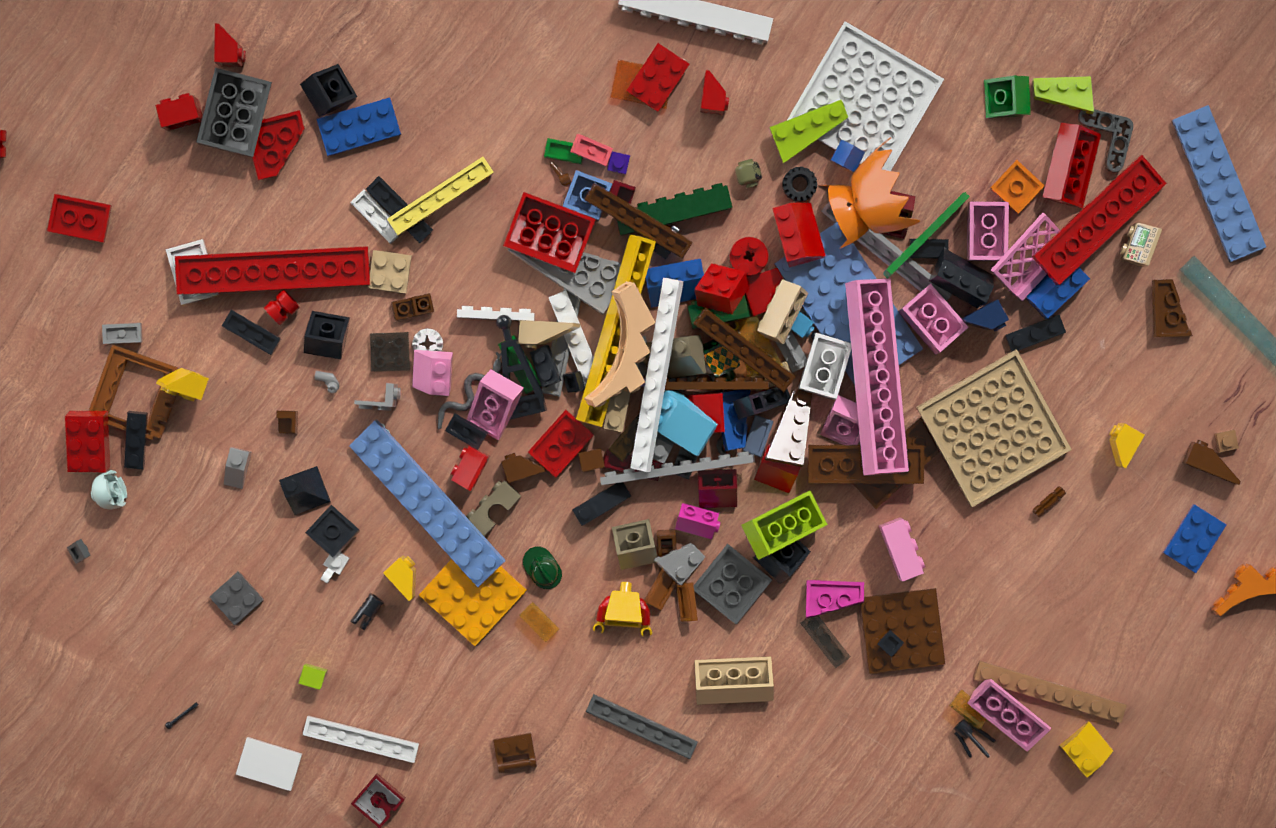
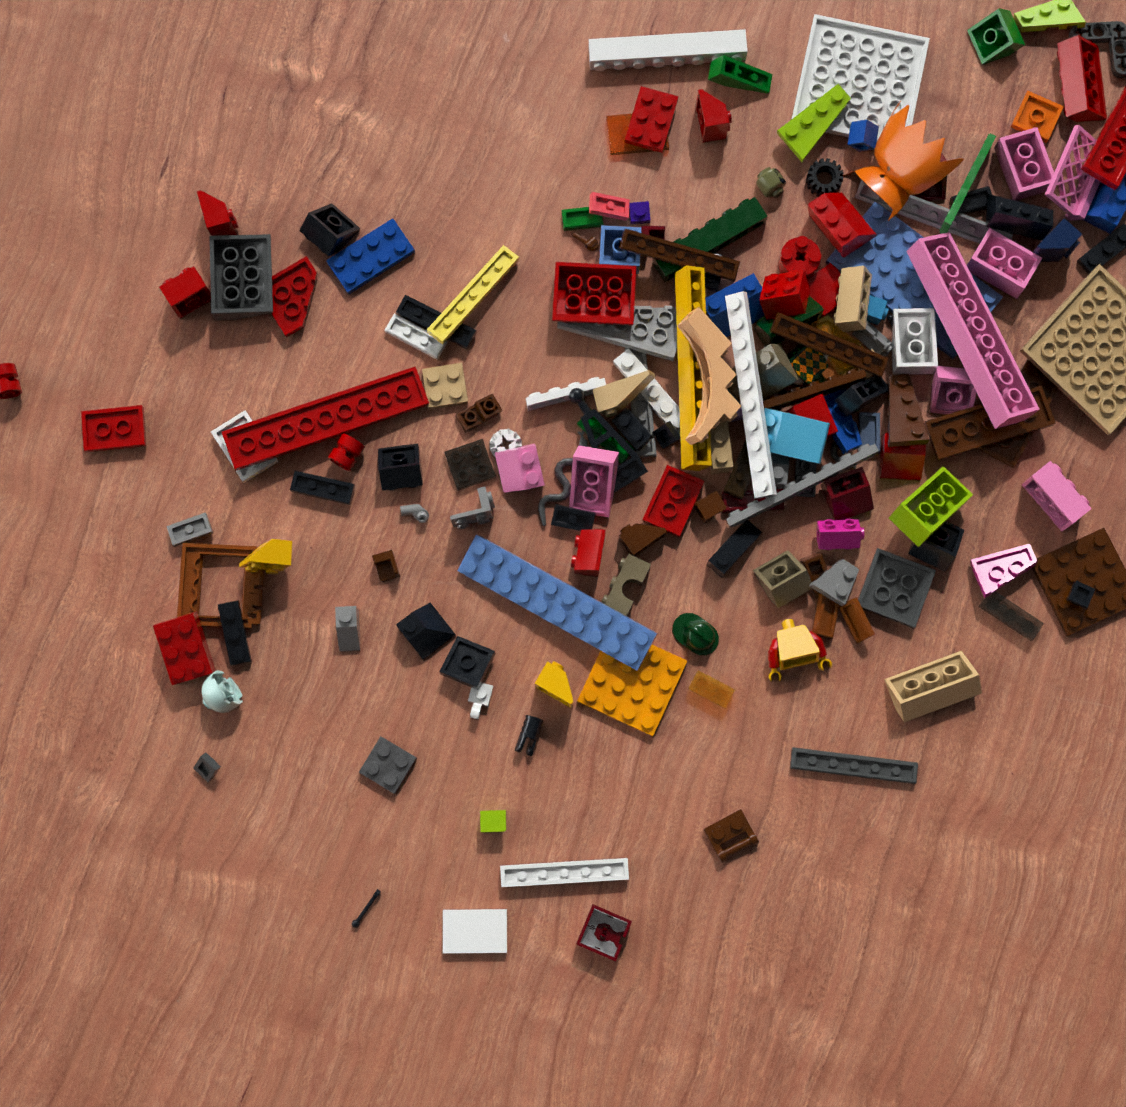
camera: 15 degrees left, 10 degrees down
none -> green slope [708,55,773,94]

